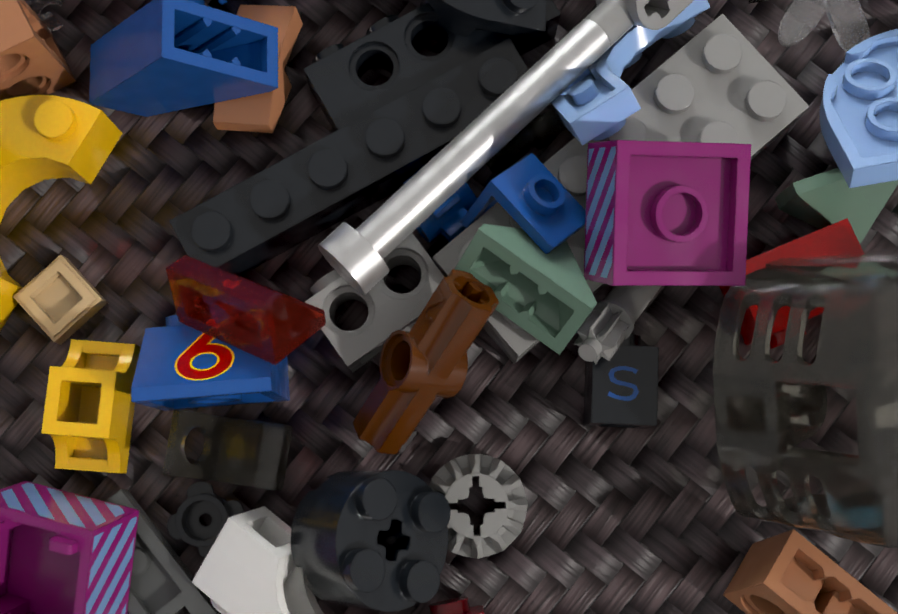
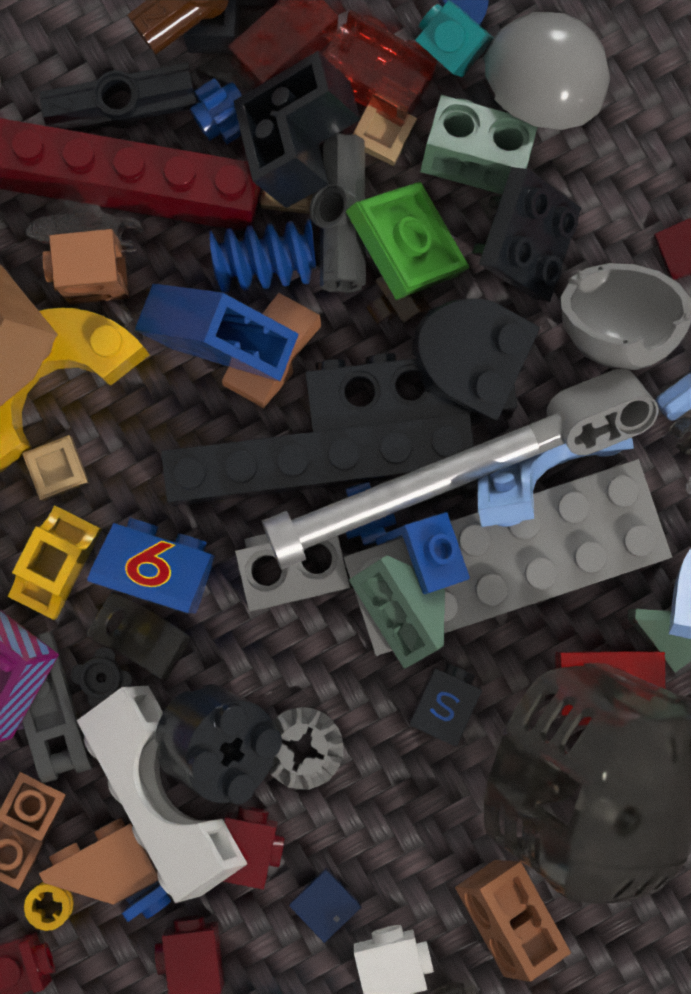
camera: 25 degrees right, 5 degrees up
clear red panel [166,255,326,365] -> none
reddish brown piece [353,269,499,454] -> none
light grey piece [573,286,661,365] -> none
magenta container [584,140,751,286] -> none

